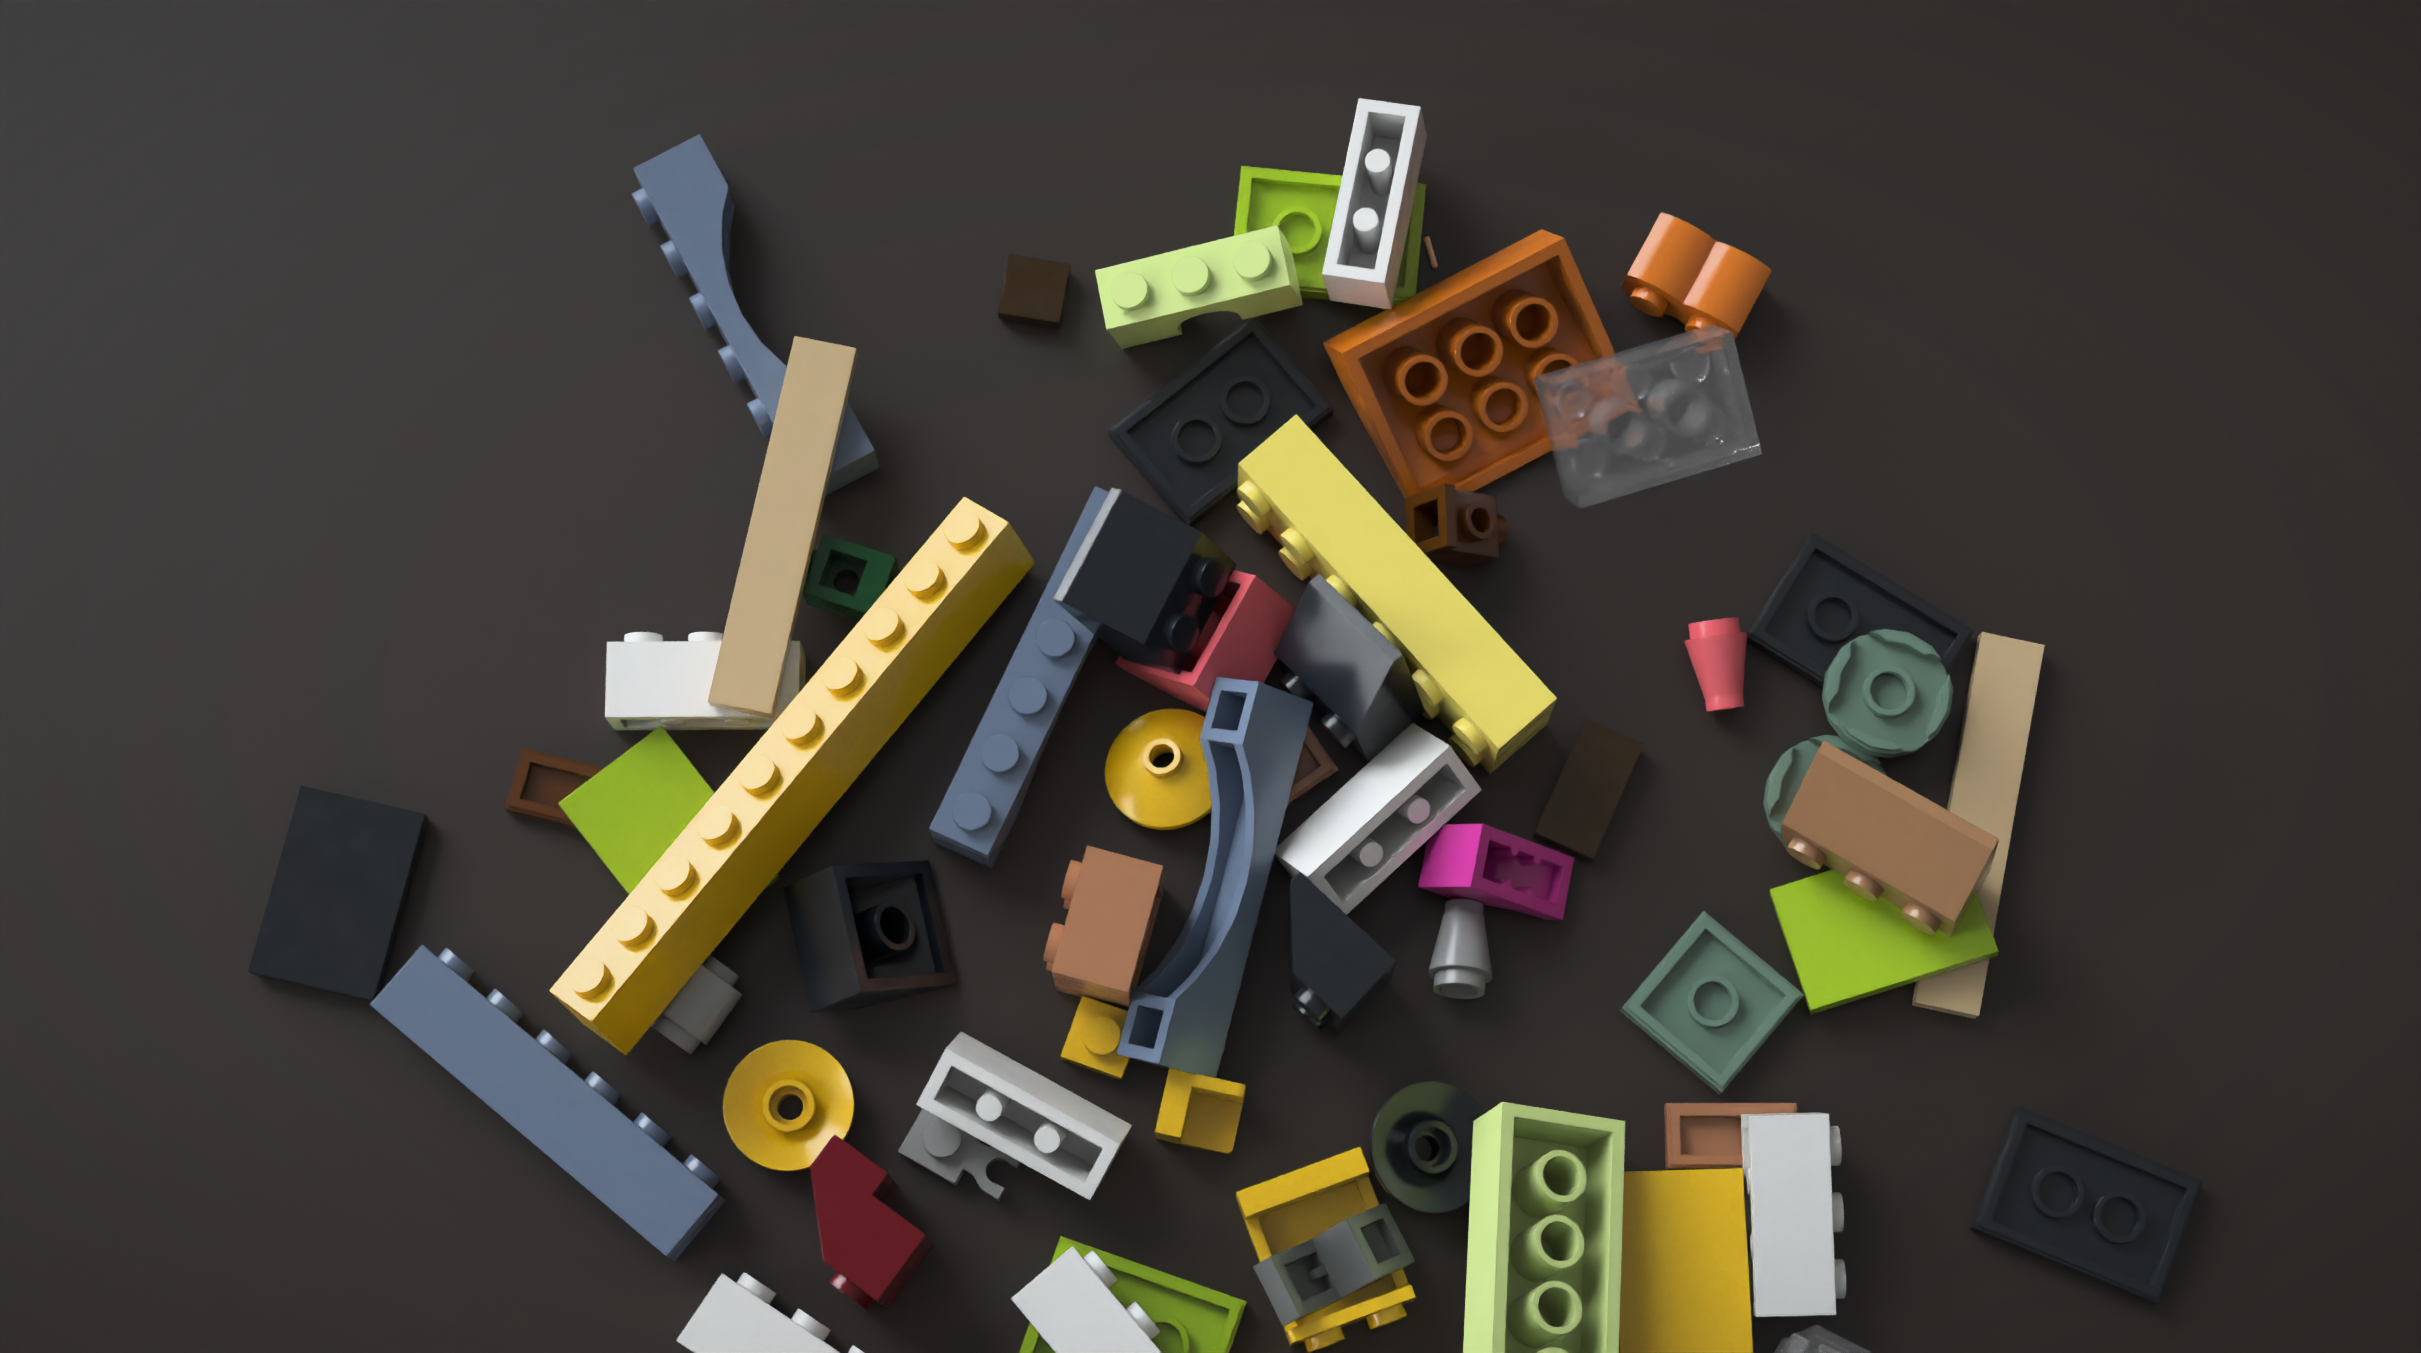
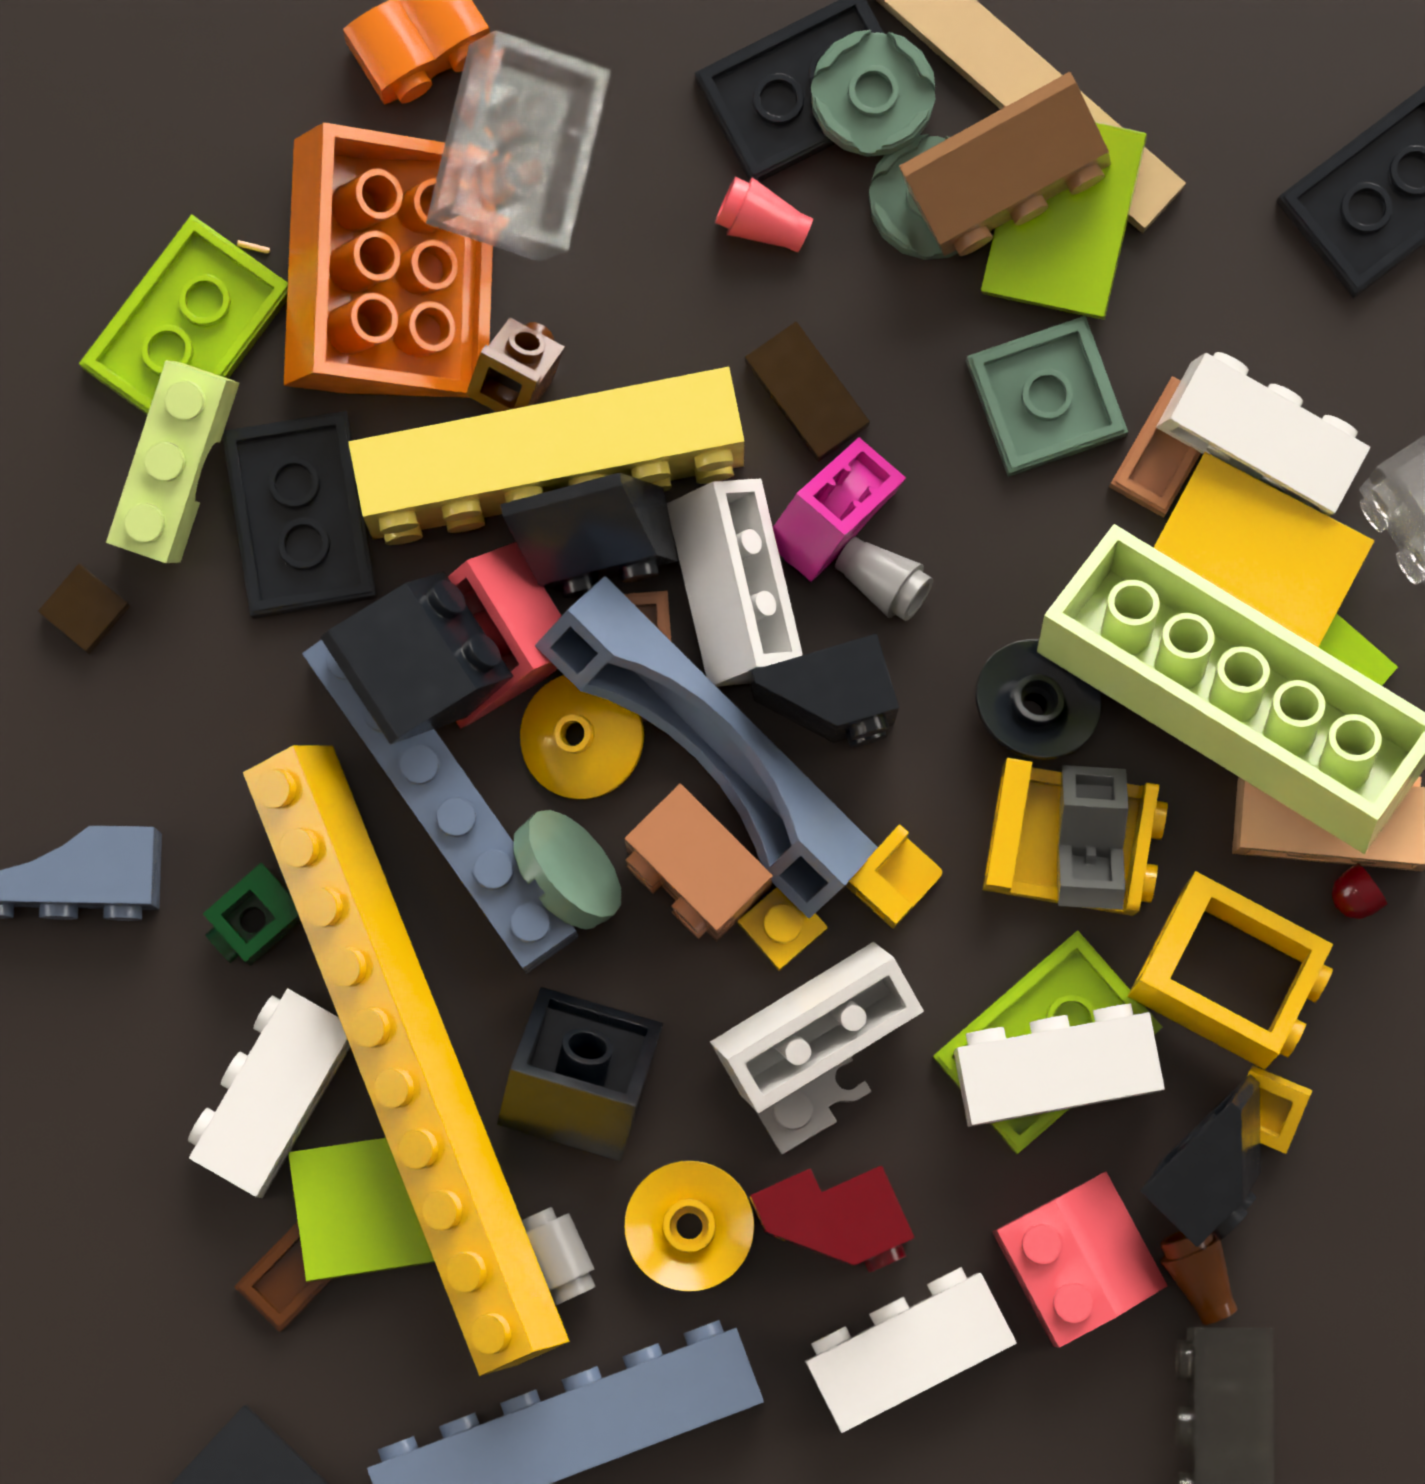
camera: 60 degrees left, 5 degrees up
tan tile [708,336,858,719] -> none
white brick [1322,98,1427,310] -> none
none -> sand green tile [513,810,621,930]

